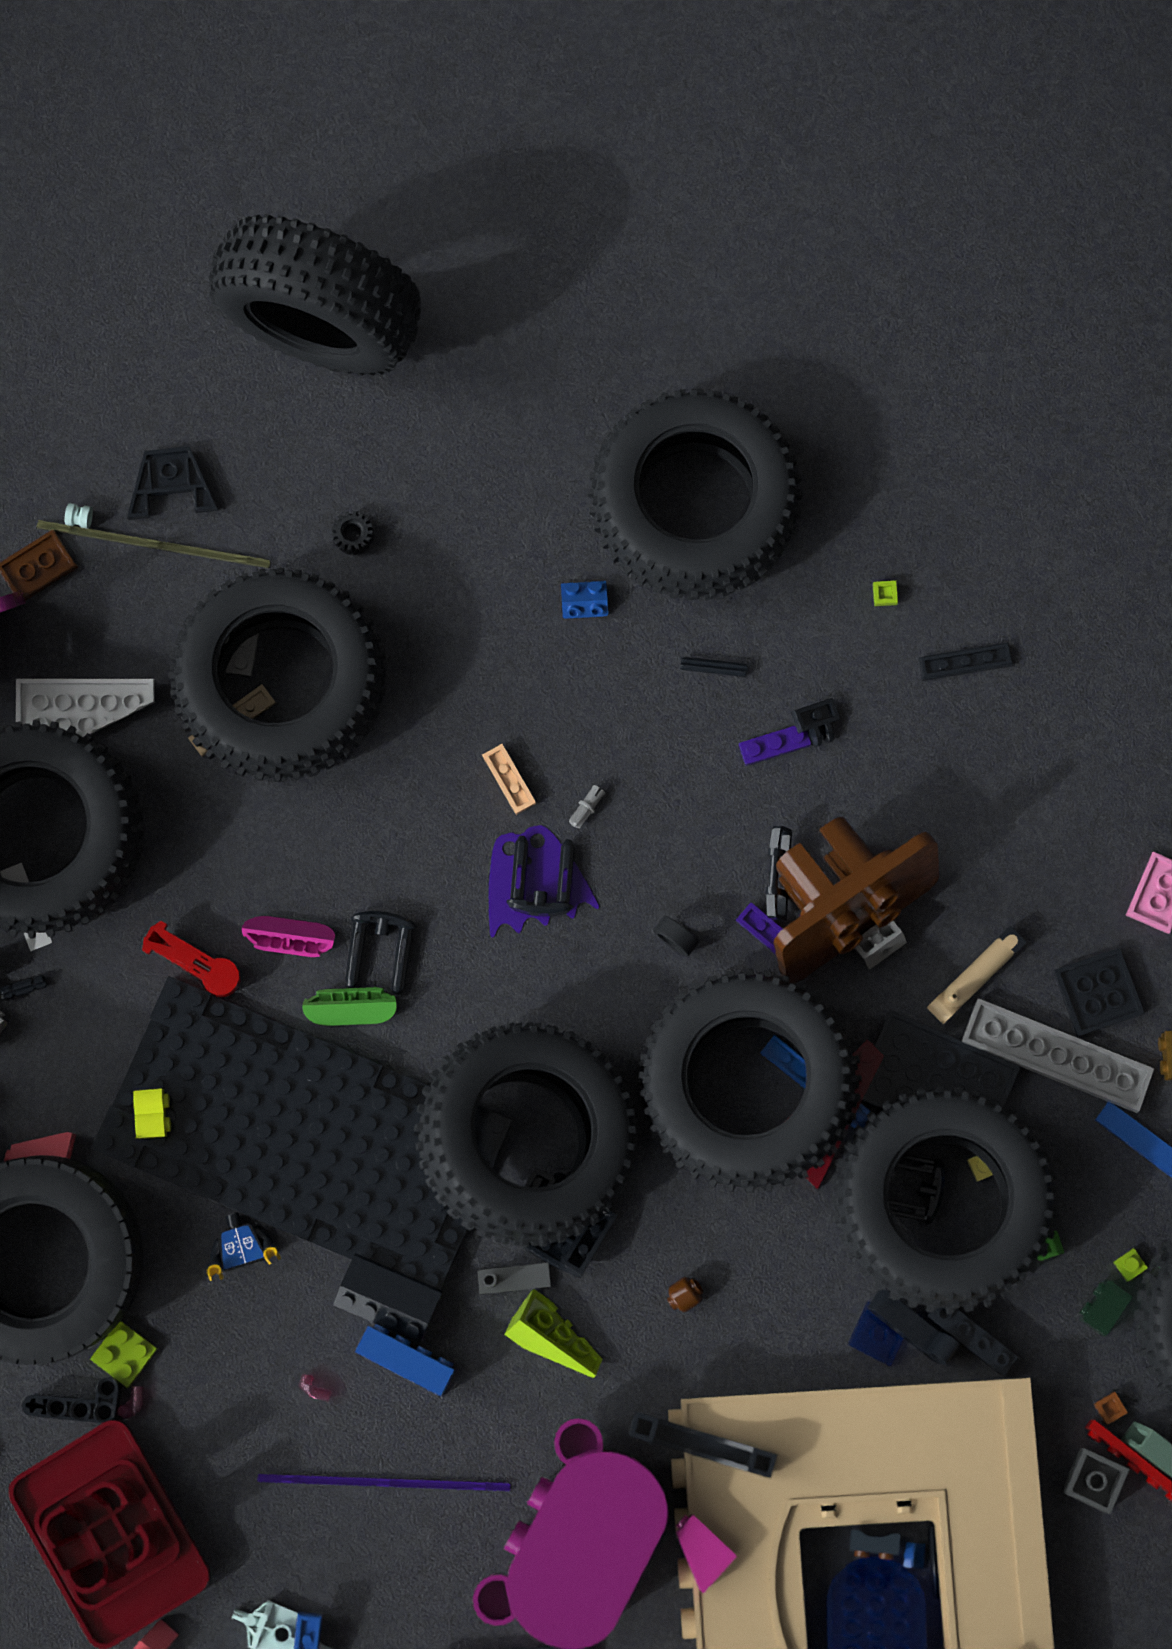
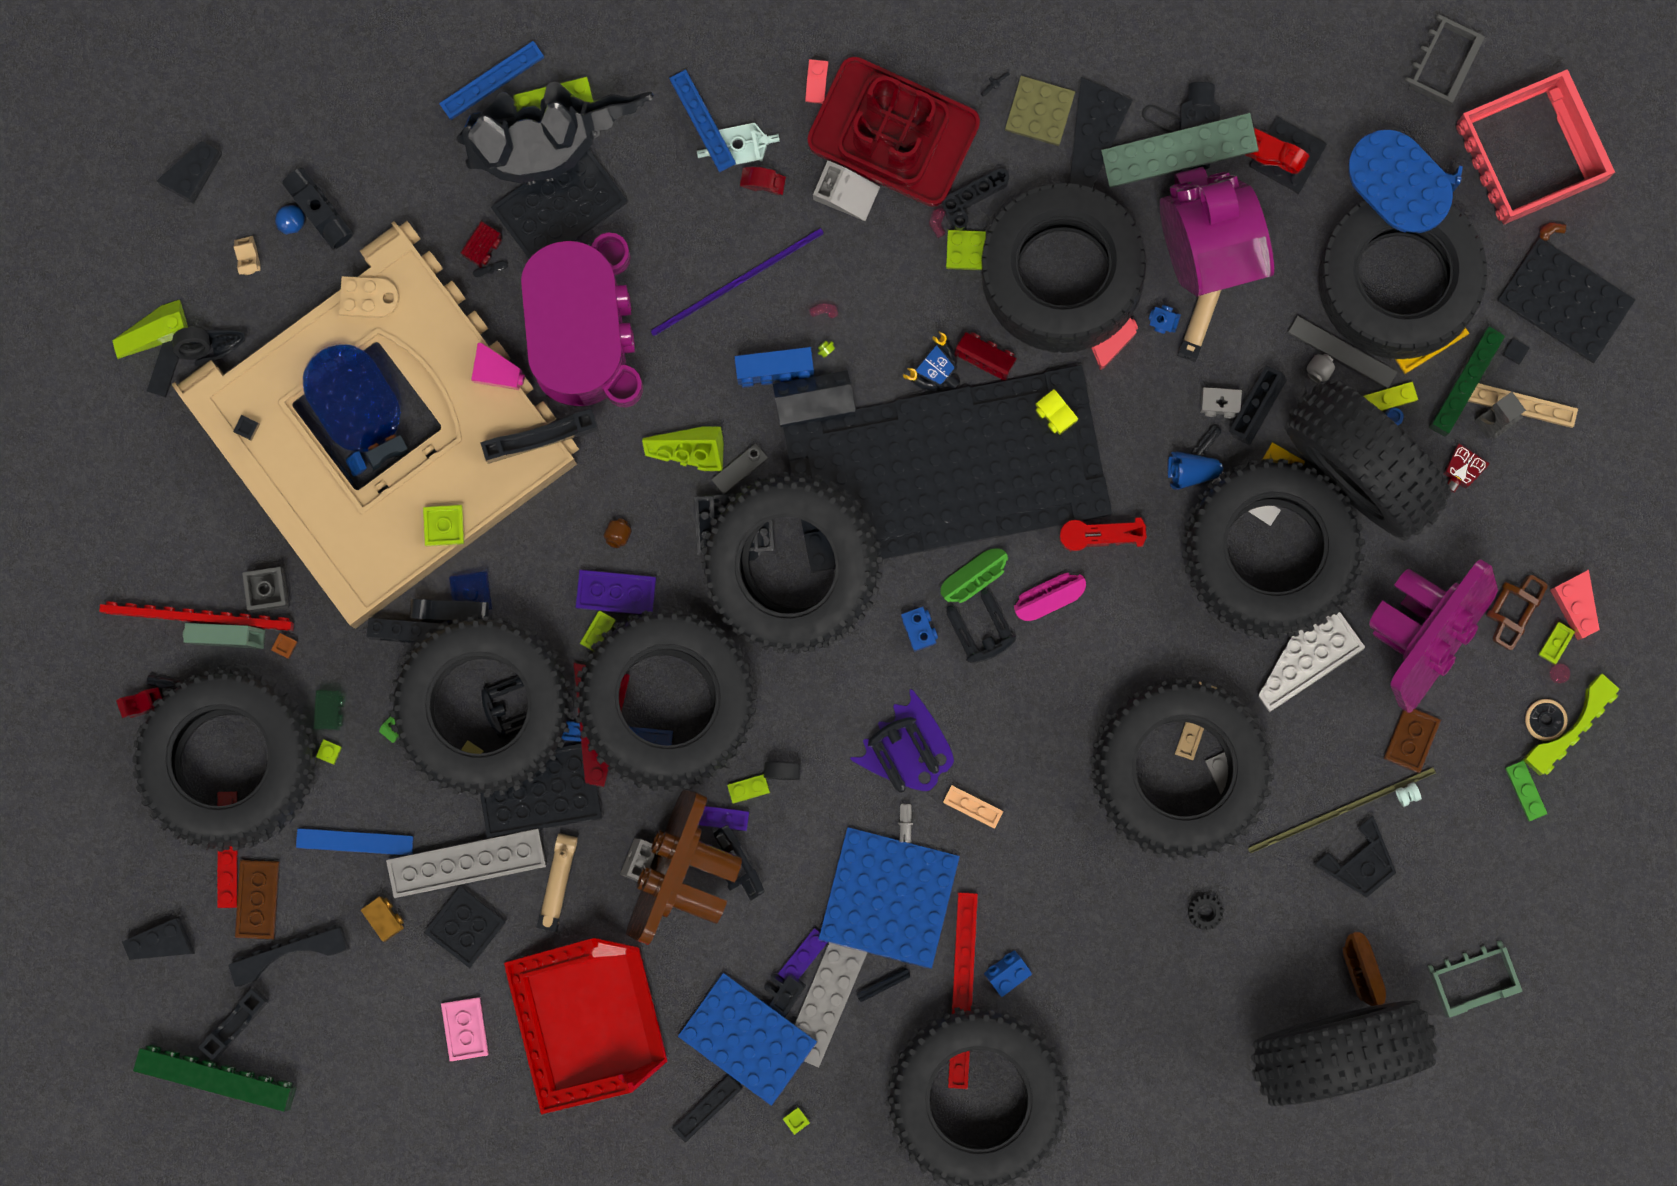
camera: 145 degrees right, 5 degrees up
none -> lime plate [423,505,464,546]
none -> red windscreen [504,938,667,1114]
none -> dark purple plate [576,570,656,615]
none -> lime plate [580,610,616,652]
none -> blue plate [678,973,817,1106]
none -> lime plate [727,774,770,804]
none -> dark red brick [740,167,786,195]
none -> light grey plate [795,943,867,1068]
none -> light grey slope [813,161,880,221]
none -> lime plate [817,341,835,358]
none -> blue plate [819,827,960,969]
none -> blue brick [901,607,938,652]
none -> red plate [948,893,978,1089]
none -> dark red slope [955,332,1017,381]
none -> blue cone [1167,451,1223,490]
none -> reddish brown brick [1343,932,1386,1006]
none -> sand green hinge [1428,940,1523,1018]

